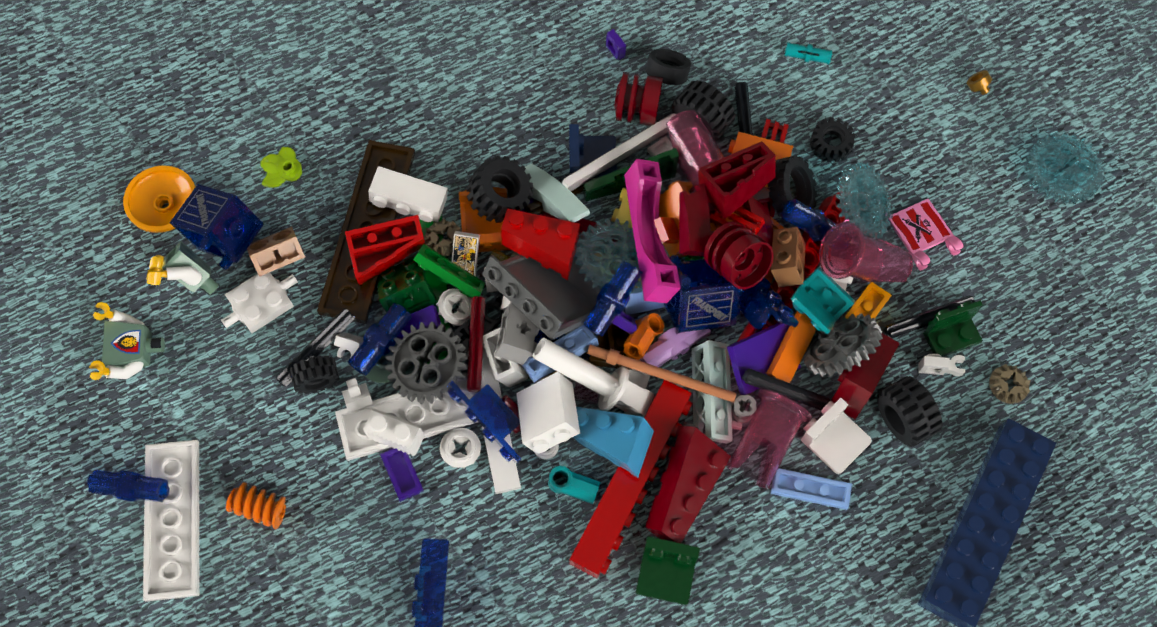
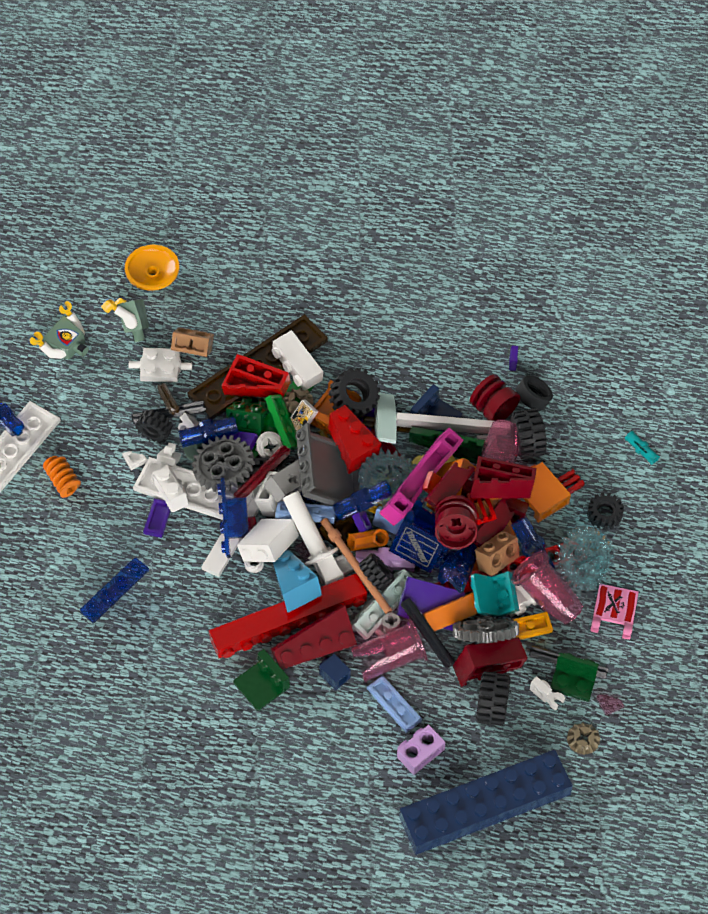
camera: 40 degrees right, 10 degrees down
clear blue container [170,184,264,270] -> none
lime plate [260,147,302,188] -> none
white gear [440,428,481,469] -> none
teal piece [548,466,601,504] -> none
black axle [735,82,753,135] -> none
black tyre [768,156,817,222] -> none
white bracket [801,398,872,474] -> none
none -> white tile [122,451,148,470]
none -> dark brown axle [157,383,180,415]
none -> dark blue brick [319,654,351,690]
none -> black tyre [359,553,395,591]
none -> lavender brick [397,725,445,775]
none -> clear pink tile [596,694,624,715]

